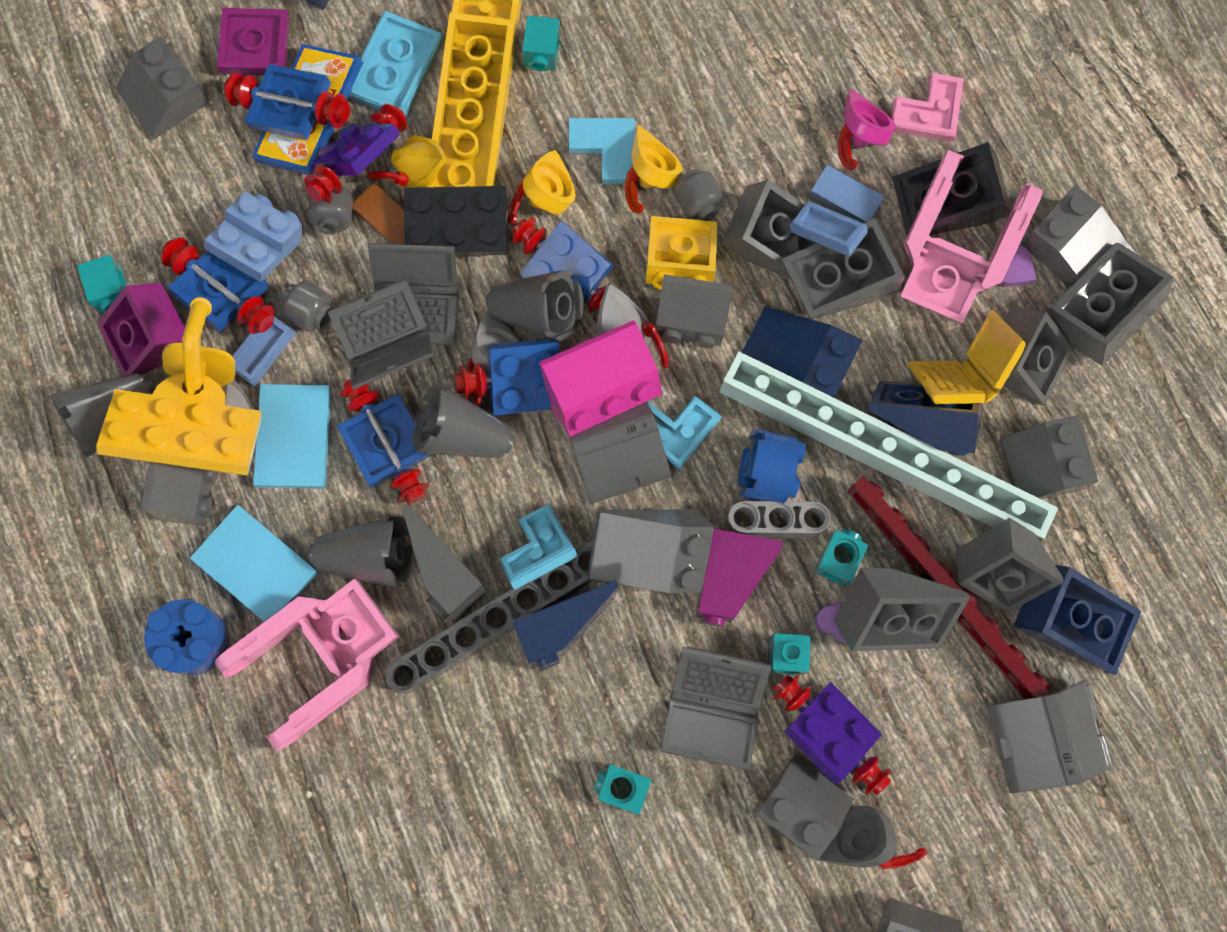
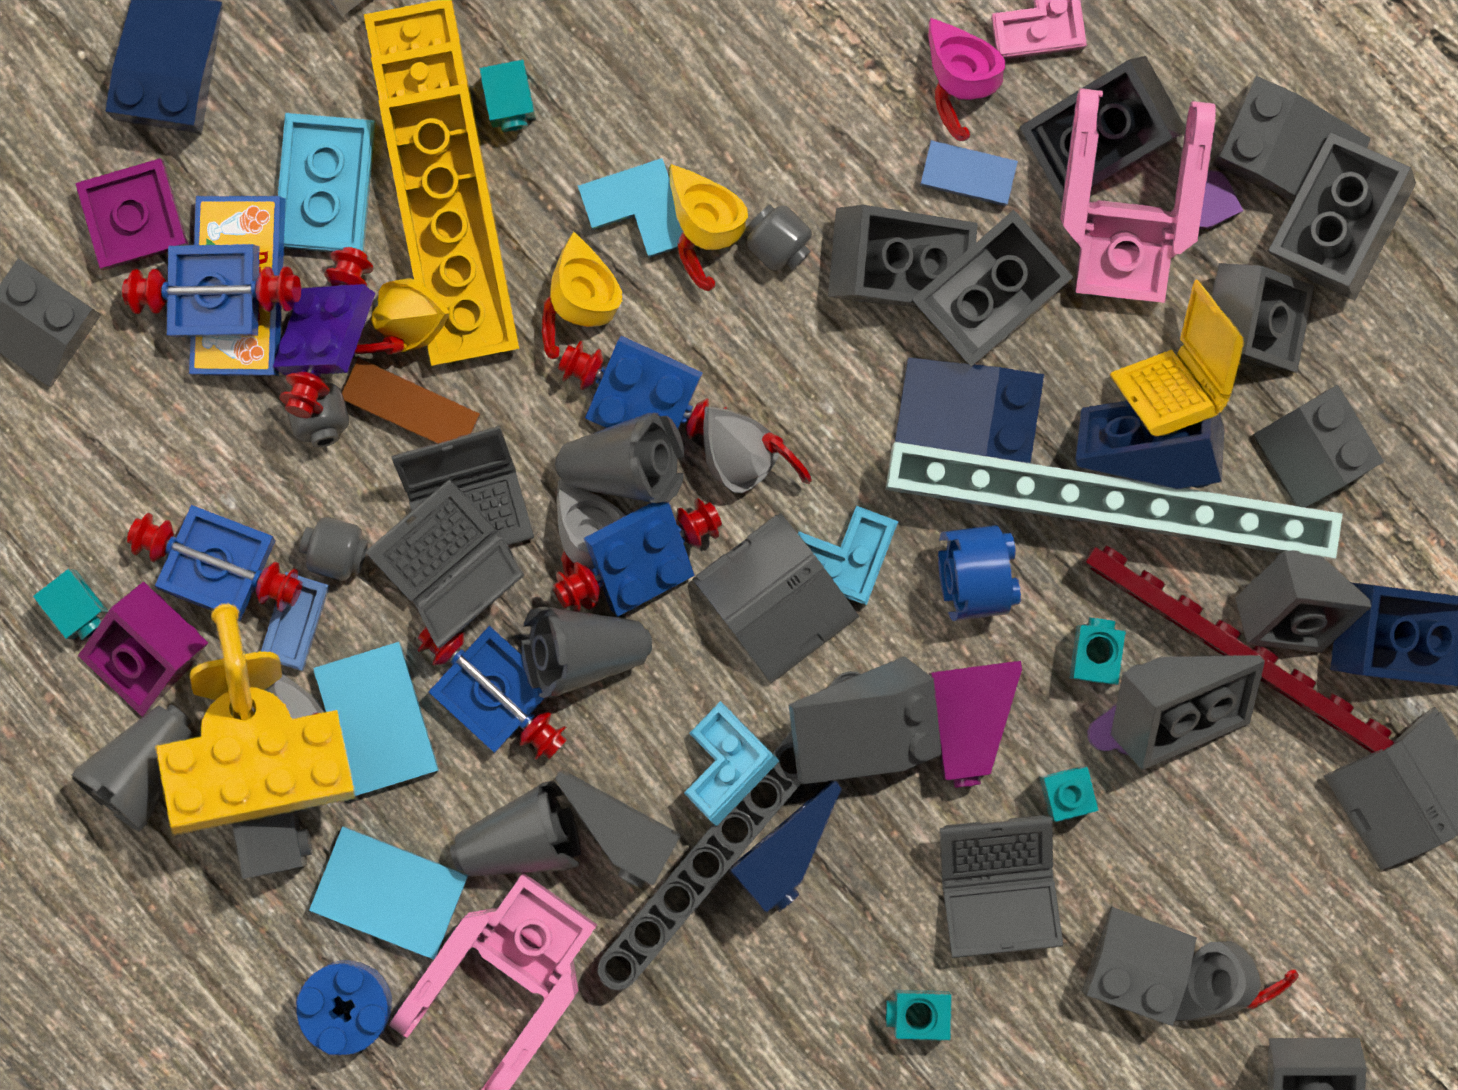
camera: 15 degrees left, 10 degrees up
medium blue plate [204,192,302,282] -> none
black plate [404,186,507,256] -> none
dark pink slope [539,320,662,437] -> none
yellow plate [645,216,718,290] -> none
dark grey slope [656,274,733,348] -> none
light grey beam [725,501,831,539] -> none
dark purple plate [773,674,891,795] -> none
medium blue tile [790,201,868,257] -> none

